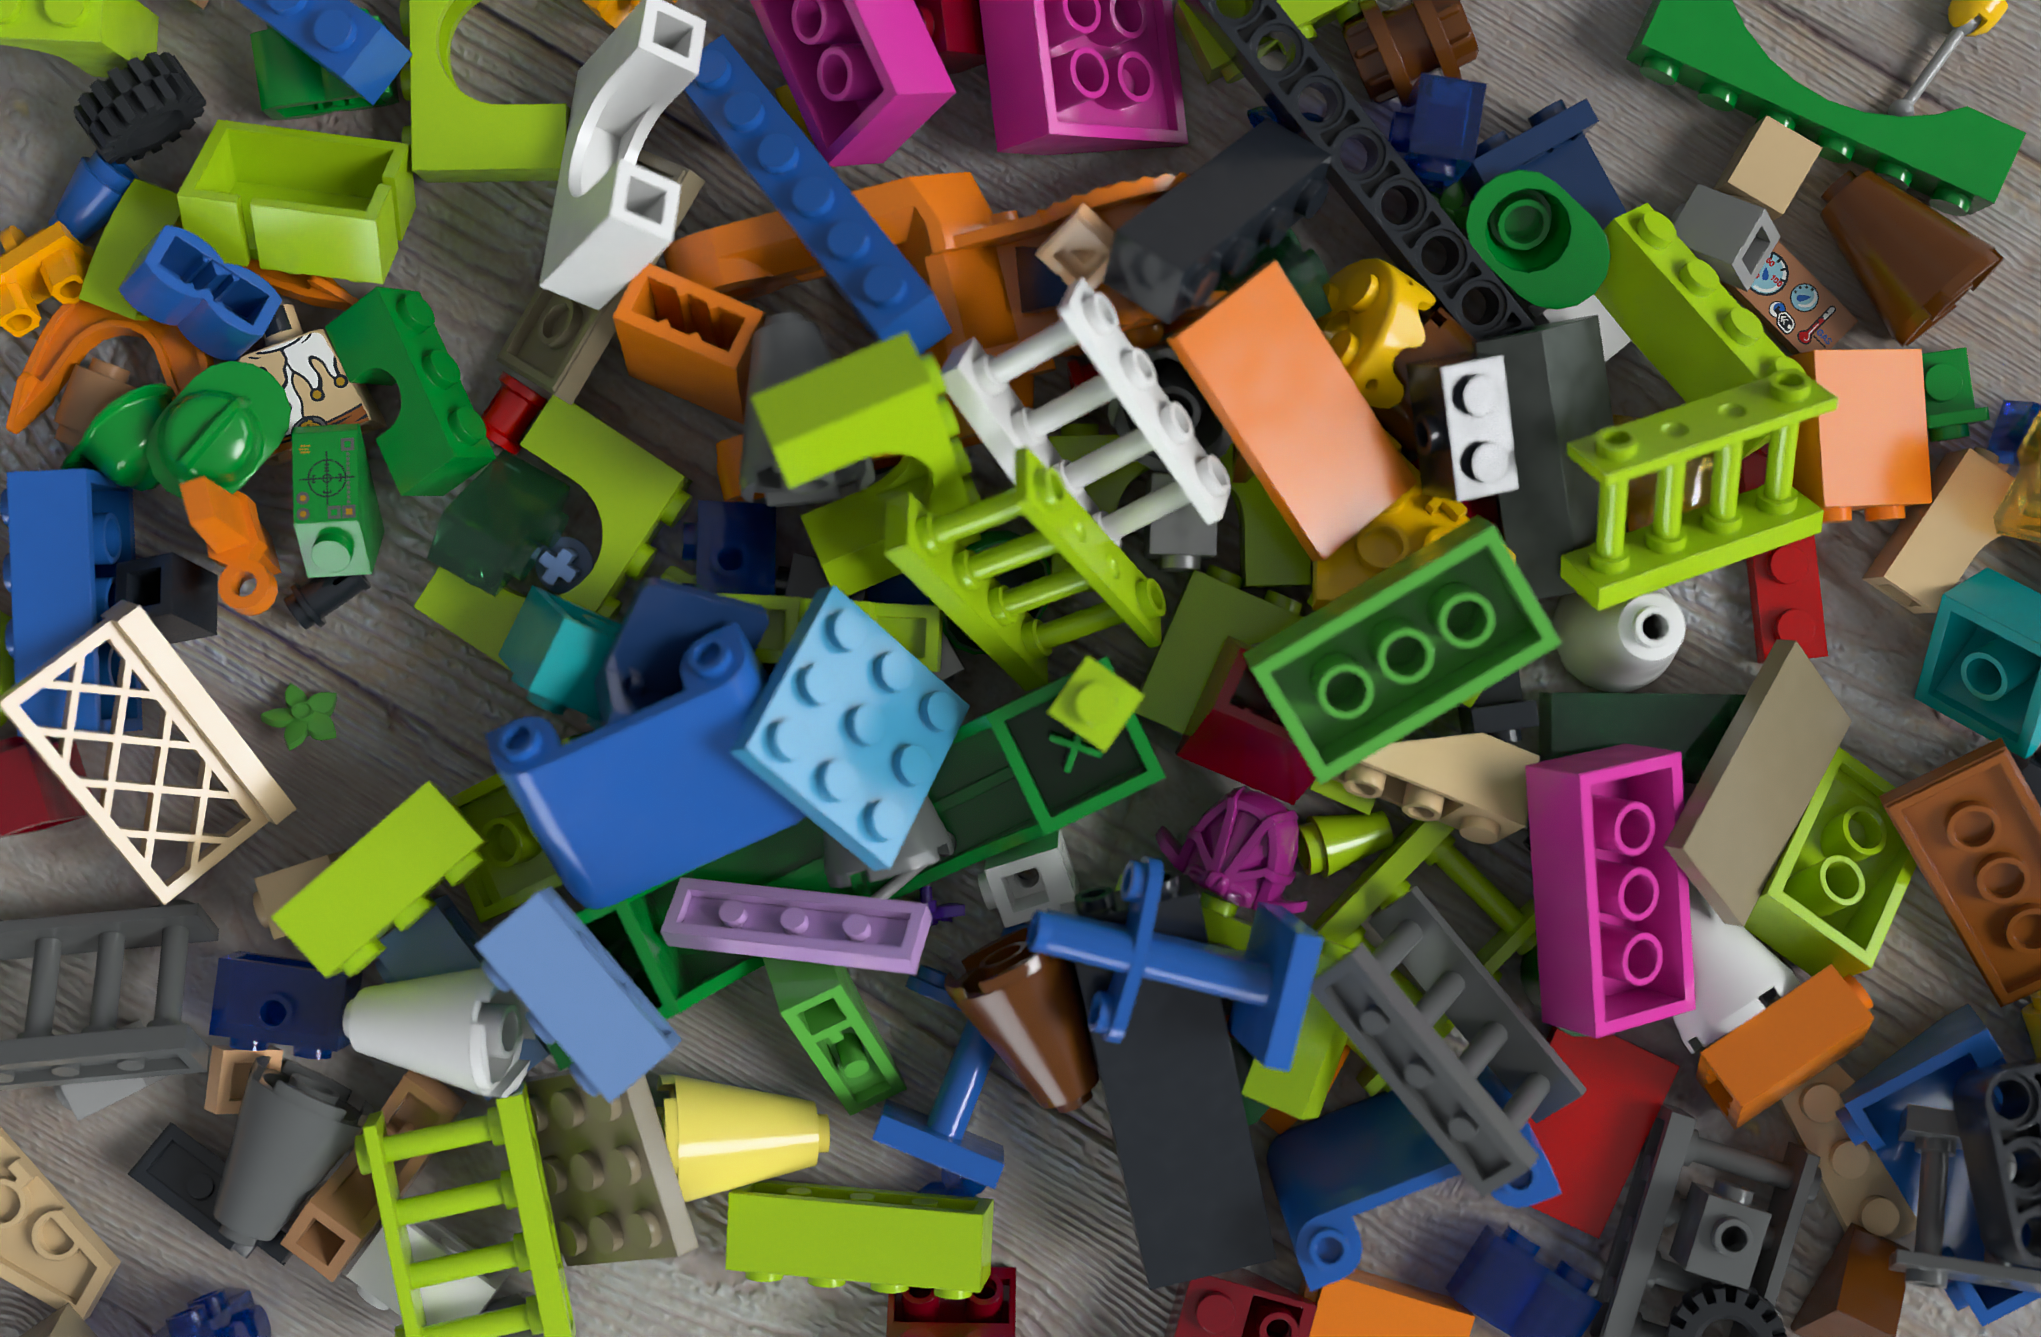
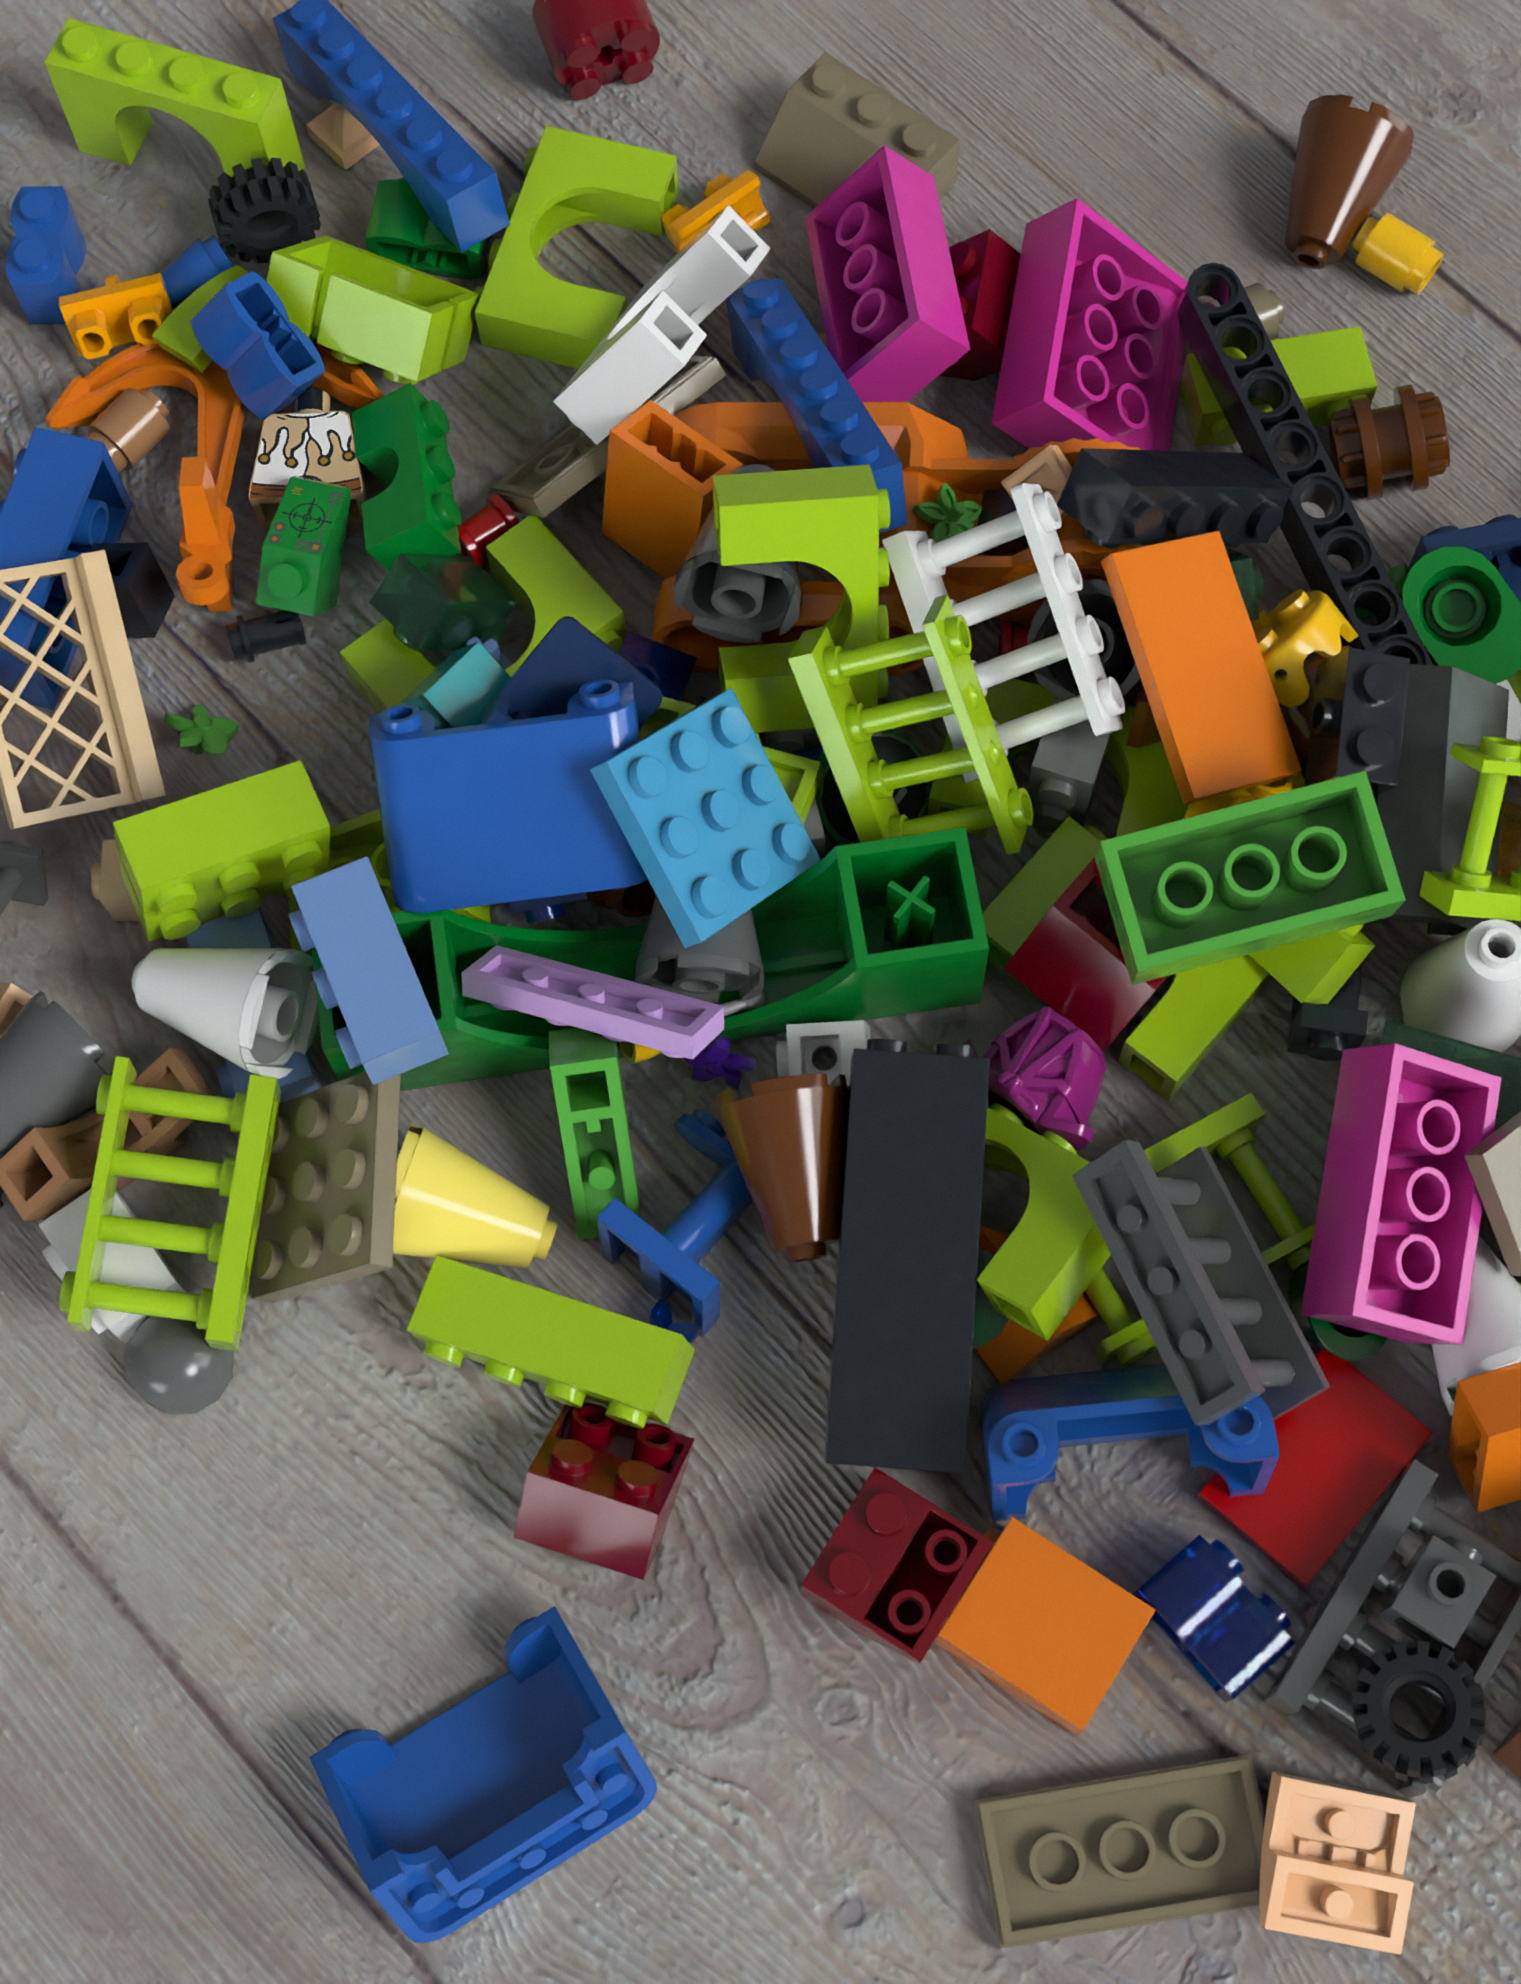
camera: 20 degrees right, 20 degrees down
green piece [60,383,175,491] -> none
green piece [146,361,291,500] -> none
clear blue brick [209,951,363,1059] -> none
blue piece [1027,856,1323,1072] -> none
lime brick [1047,656,1145,752] -> none
lime cone [1297,810,1393,878] -> none
tan slope [1331,733,1540,844] -> none
clear blue brick [1388,73,1487,193] -> none
none -> bright green plant [912,482,983,543]

